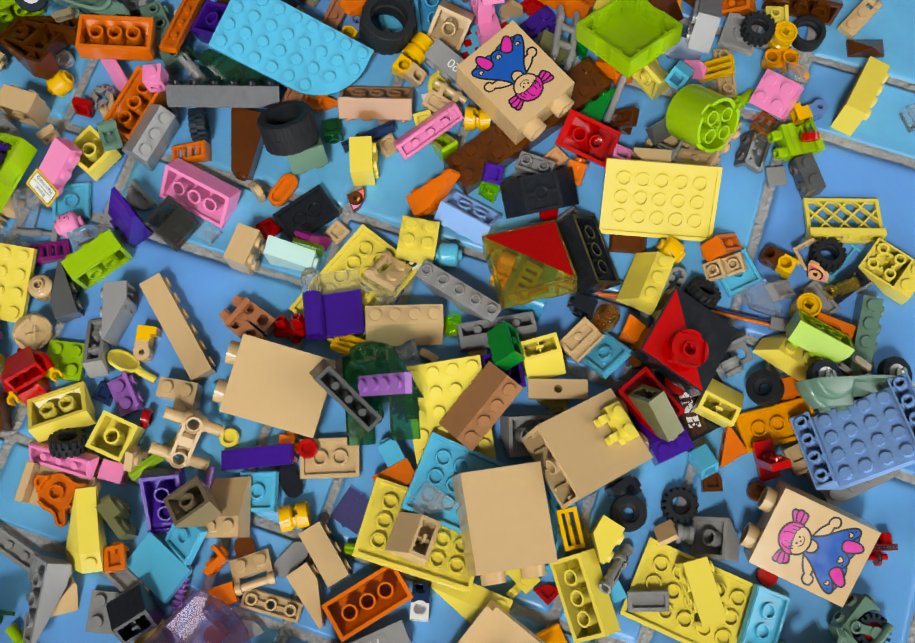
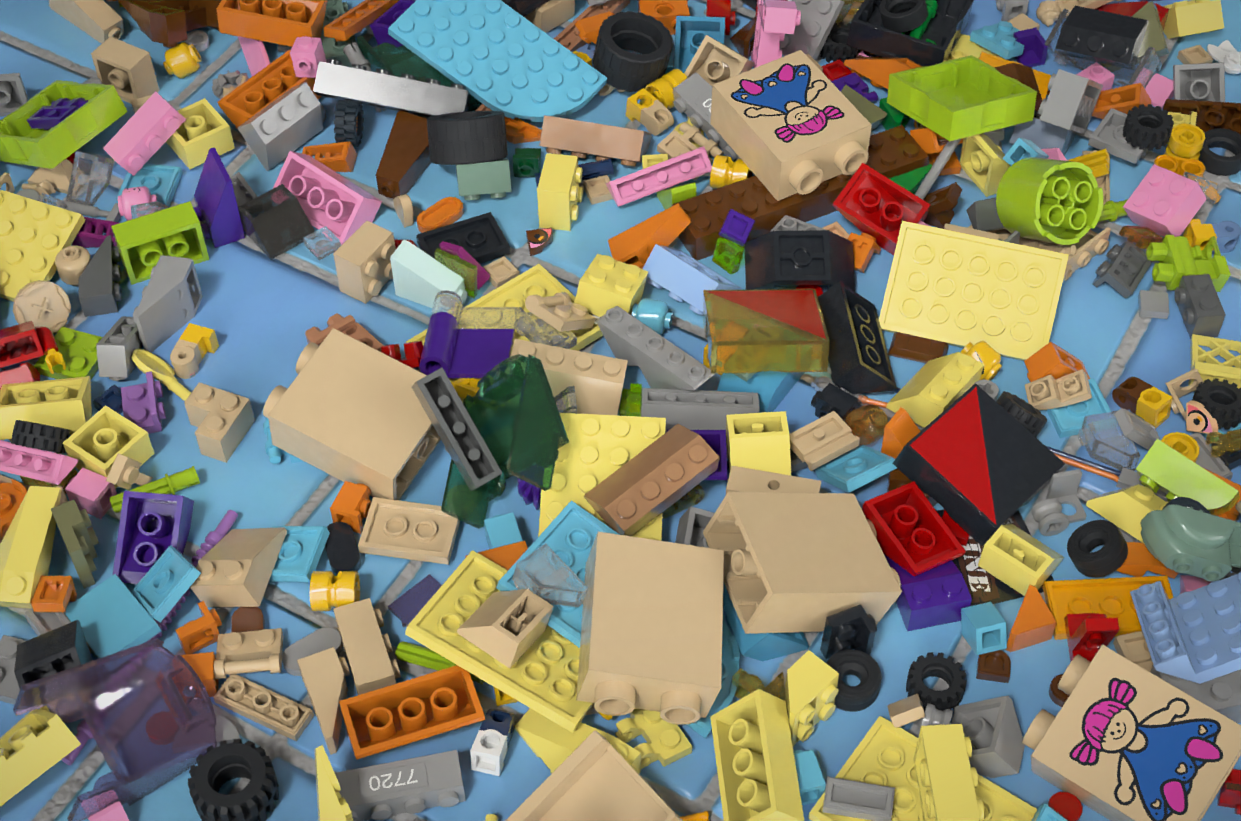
camera: 10 degrees right, 25 degrees down
sticker [26,168,59,207] -> none
red tile [72,96,95,118] -> none
sand green bracket [96,119,123,152] -> none
tan brick [139,273,217,383] -> none
red tile [140,408,154,428] -> none
tan piece [148,406,225,472] -> none
dark tan slope [163,476,222,528] -> none
light yellow tile [219,428,240,448] -> none
dark purple tile [221,443,294,471] -> none
red tile [298,438,318,459] -> none
medium lavender plate [358,372,412,397] -> none
green brick [487,321,525,371] -> none
red tile [533,584,559,605] -> none
light grey piece [549,5,581,71] -> none
yellow tile [556,507,585,552] -> none
light yellow plate [593,401,640,446] -> none
light grey pin [599,543,633,594] -> none
olive slope [628,384,684,442] -> none
red plate [669,329,709,370] -> none
red tile [800,132,820,142] -> none

